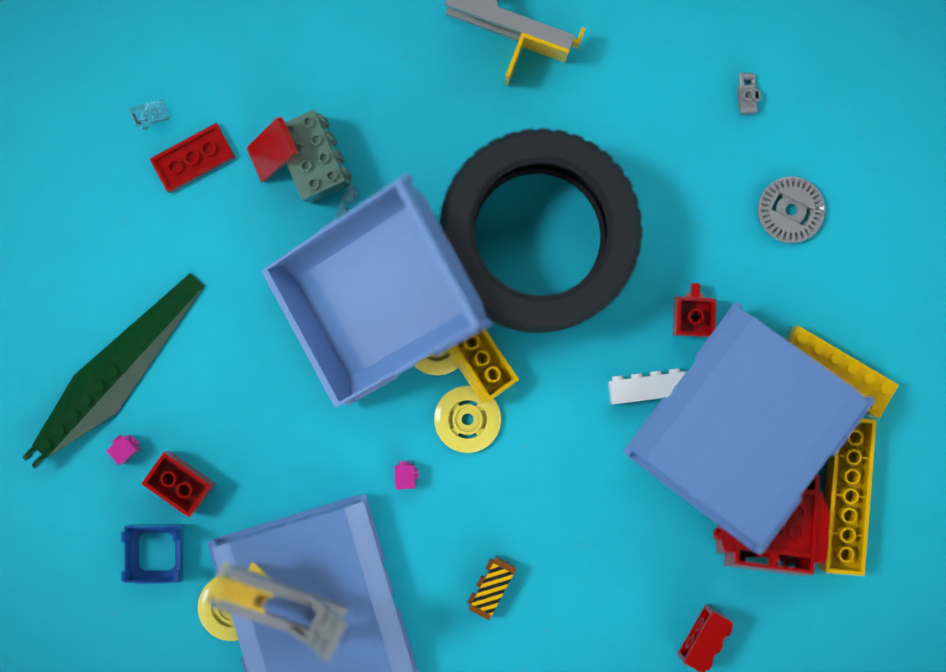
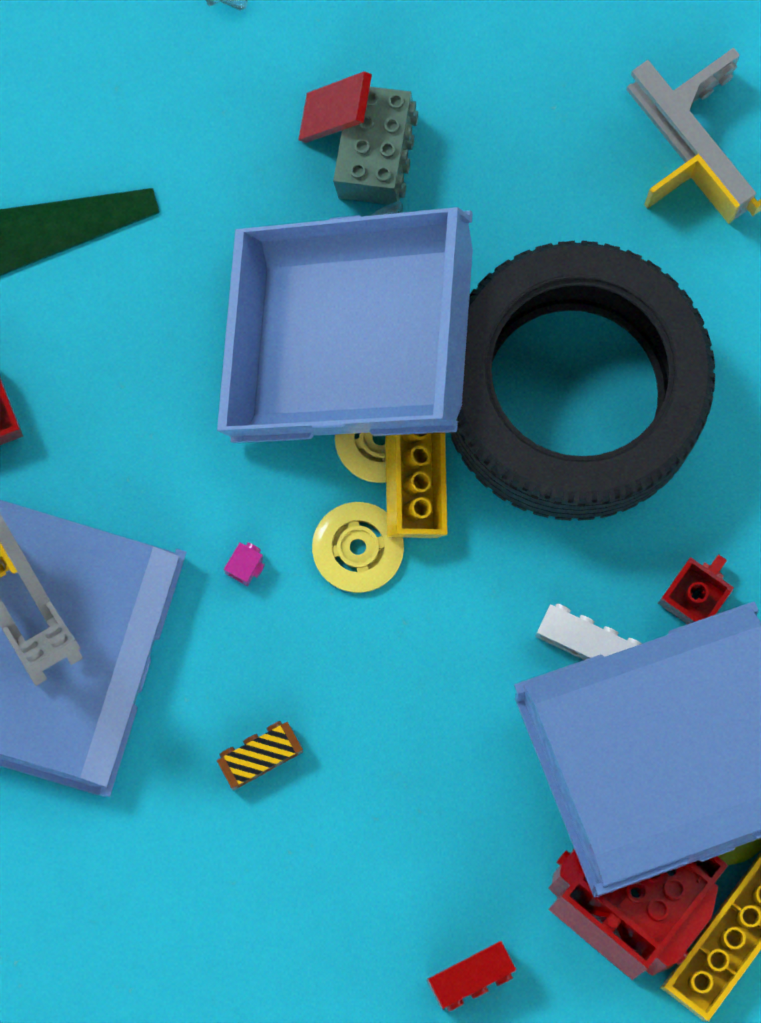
camera: 30 degrees right, 10 degrees down
red tile [150,123,235,193] -> none

